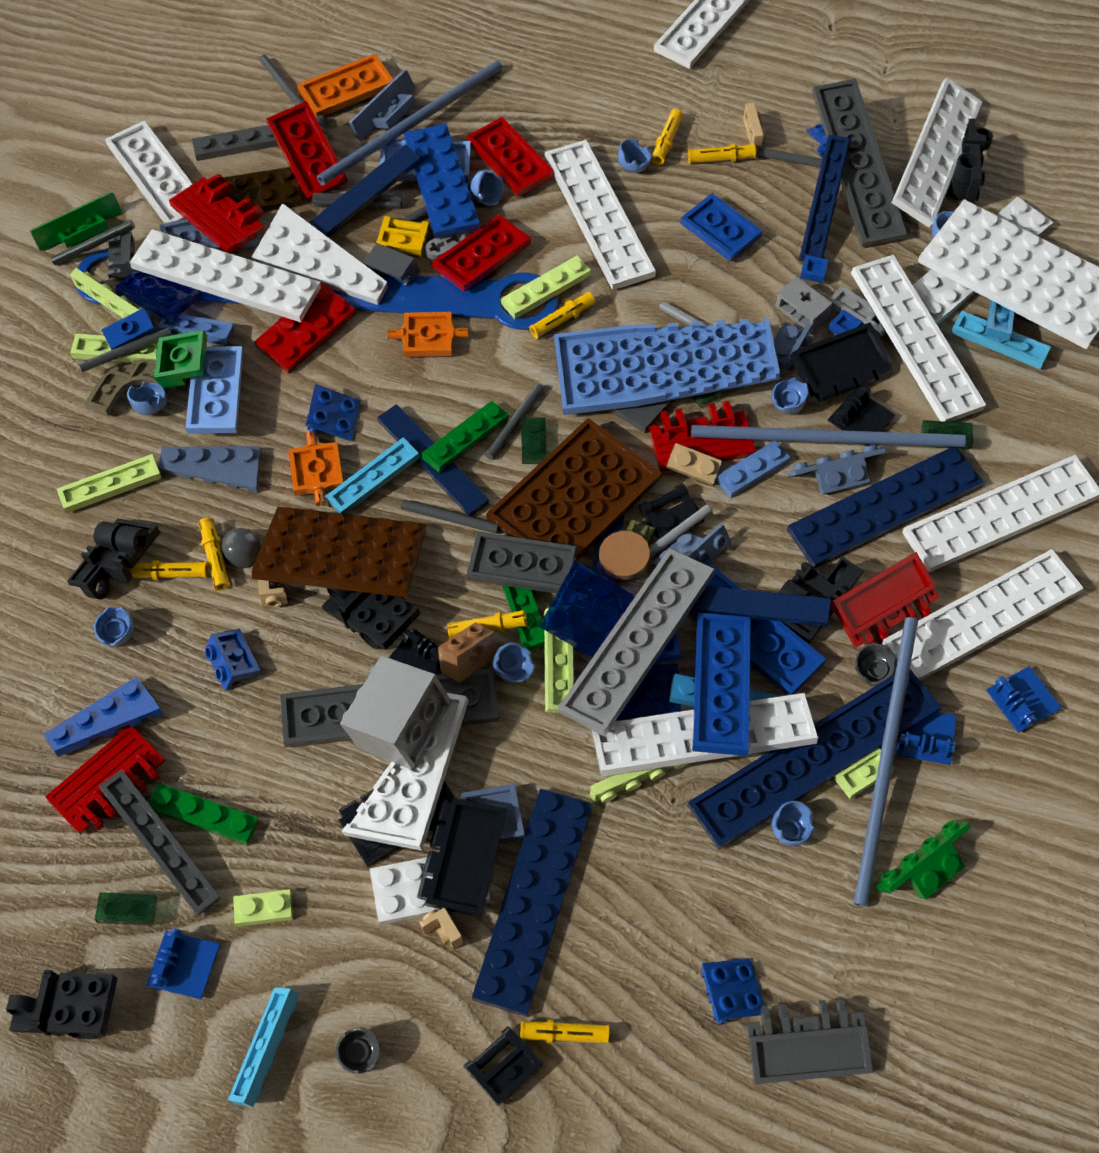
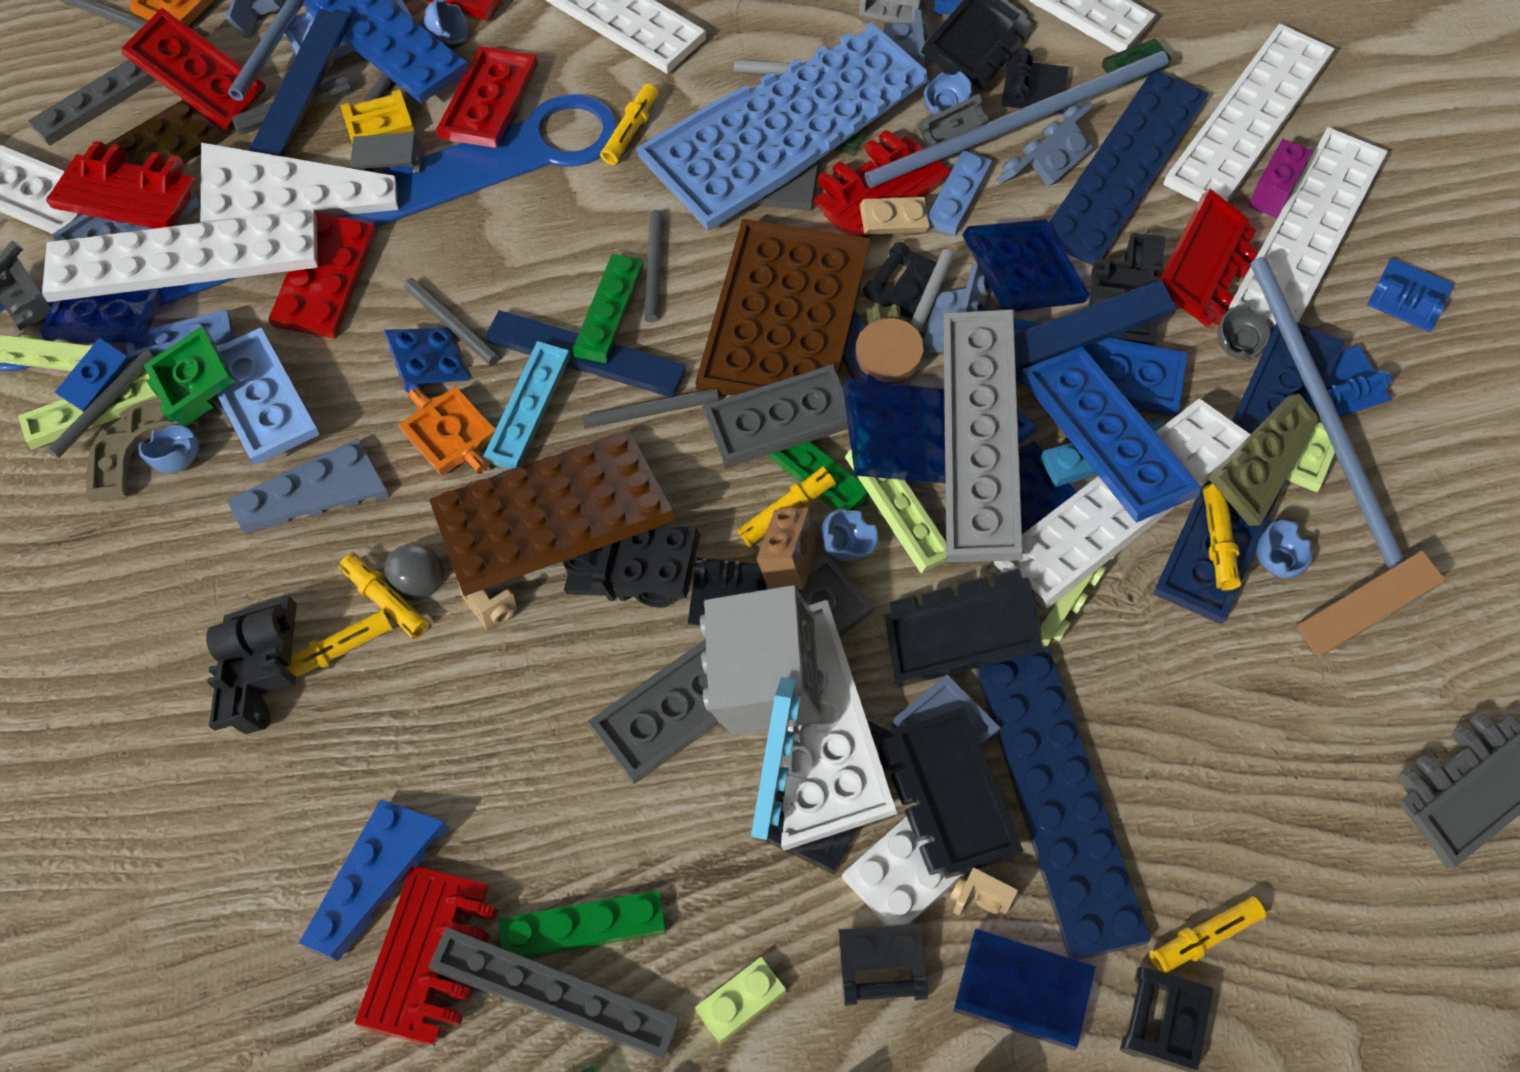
camera: 30 degrees left, 0 degrees up
yellowish green plate [57,454,162,513] -> none
medium blue hair [94,607,134,647] -> none
blue bracket [205,629,260,690] -> none
orange plate [387,312,468,357] -> none
light grey beam [426,233,466,262] -> none
yellowish green plate [501,256,591,319] -> none
clear green plate [521,417,546,464] -> none
blue hinge [701,958,764,1025] -> none
green bracket [875,820,971,900] -> none
none -> dark grey bar [404,278,499,366]
none -> medium azure plate [751,677,801,840]
none -> black plate [838,923,928,1006]
none -> black hinge [884,568,1045,687]
none -> dark grey hinge [917,94,989,147]
none -> clear blue plate [953,928,1096,1051]
none -> clear blue plate [962,219,1090,312]
none -> yellow pin [1202,483,1241,590]
none -> olive wing [1208,394,1319,526]
none -> magenta brick [1248,138,1313,218]
none -> medium nougat tile [1296,550,1446,658]

